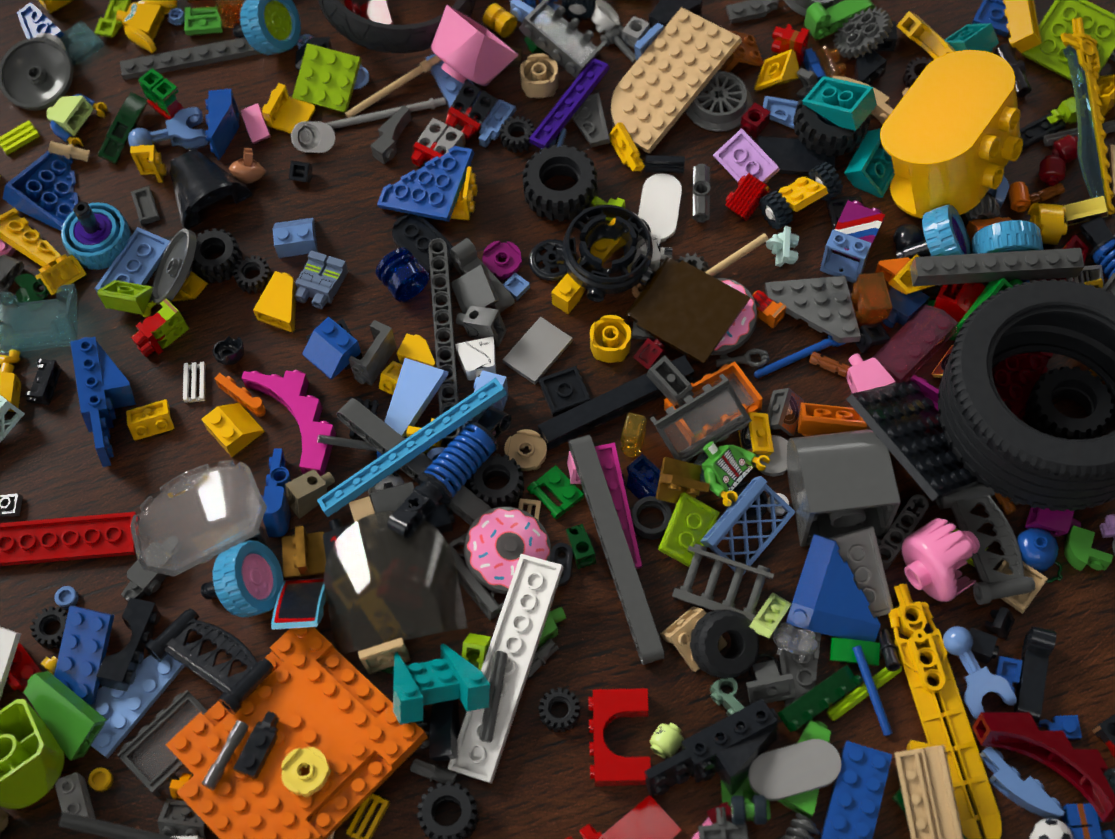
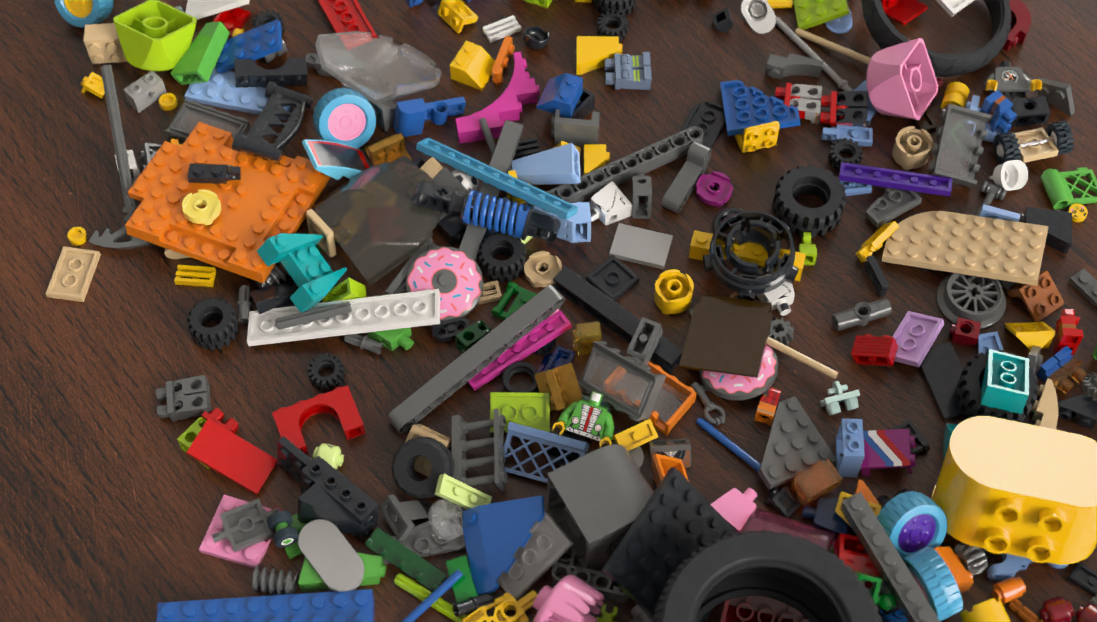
camera: 65 degrees right, 5 degrees down
medium blue tile [55,586,79,609] -> none
dark grey piece [201,720,249,790] -> none
medium blue slope [273,217,318,258] -> none
dark tan torso [285,470,335,519] -> none
clear blue wheel [375,248,430,302] -> none
dark grey tile [451,264,499,314] -> none
medium blue tile [503,273,530,300] -> none
light grey brick [622,16,650,49] -> none
dark red bracket [633,338,668,370] -> none
white tile [638,173,682,242] -> none
sand green plate [710,678,745,716] -> none
plate [759,162,843,230] -> none
dark orange axle [809,352,850,377] -> none

